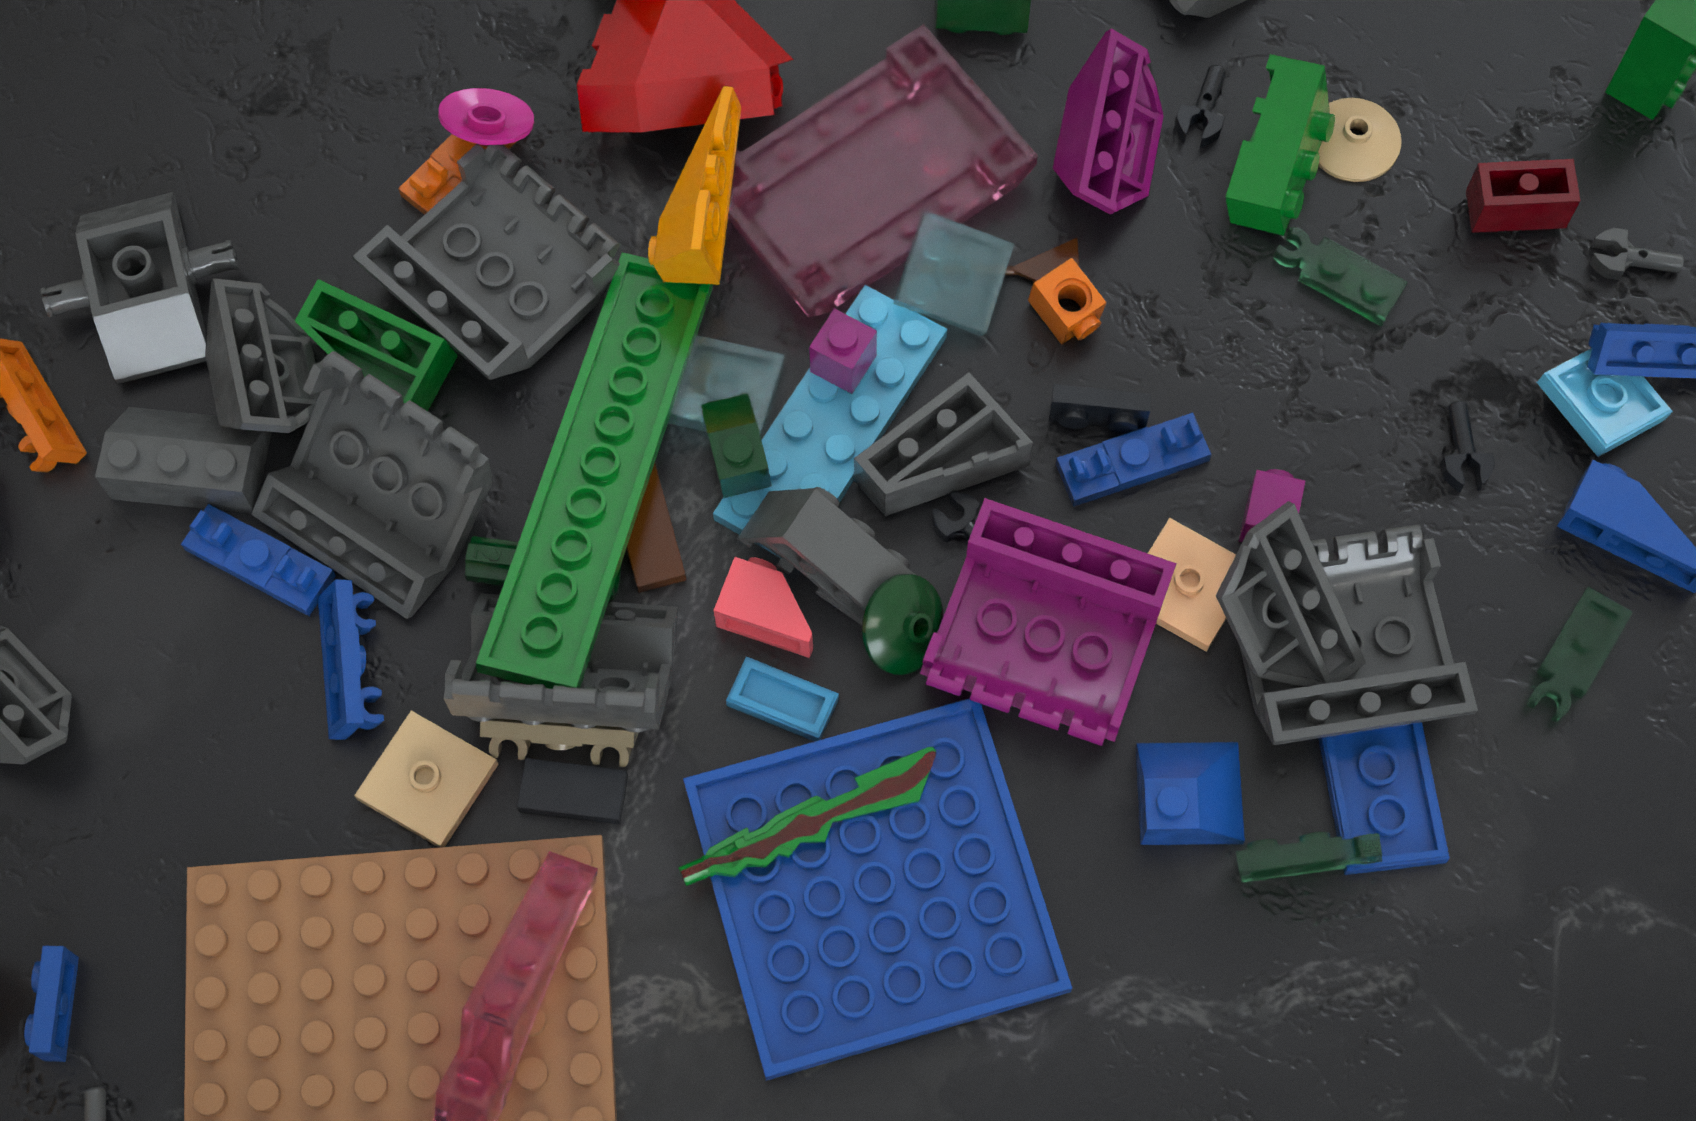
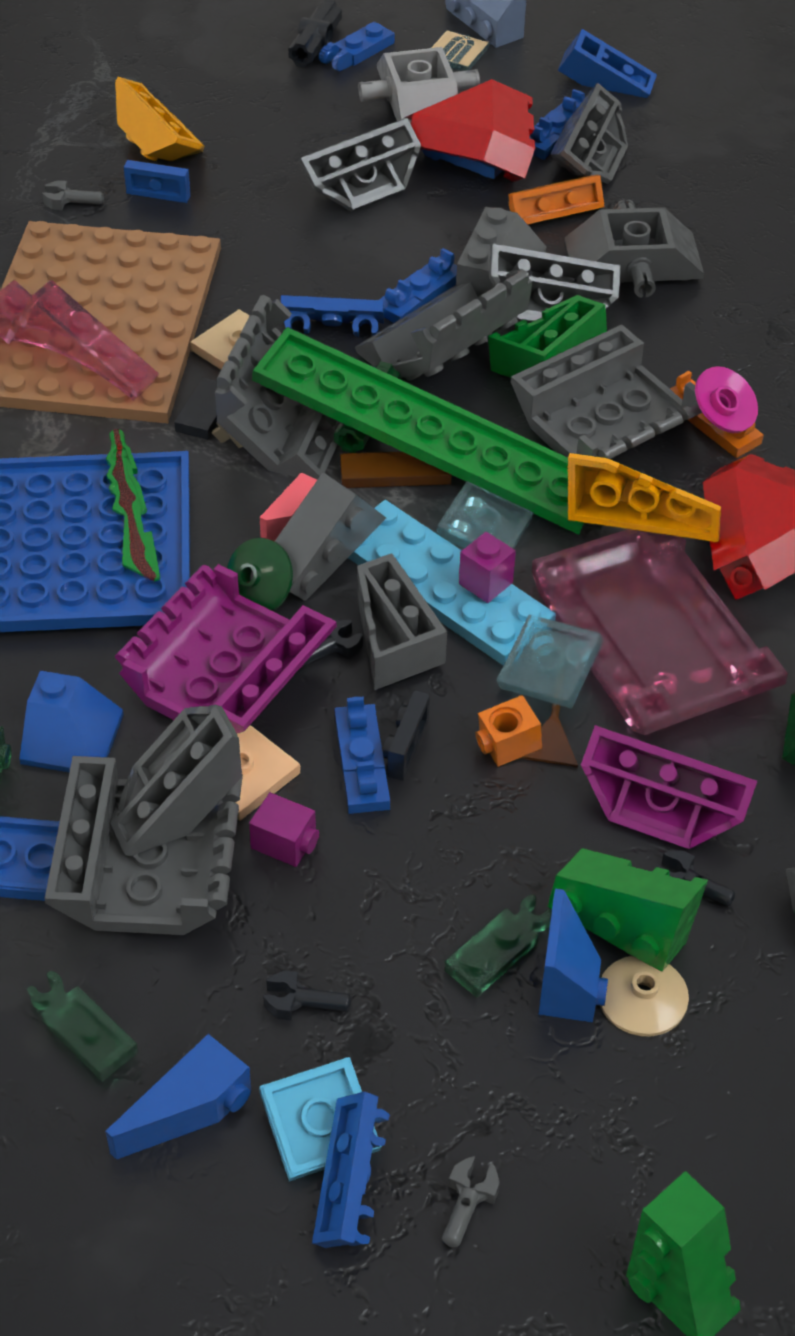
camera: 100 degrees right, 20 degrees down
dark green slope [701,393,772,498] -> none
dark azure tile [726,656,839,742] -> none
dark red brick [1466,159,1581,233] -> none
none -> blue slope [538,888,608,1022]

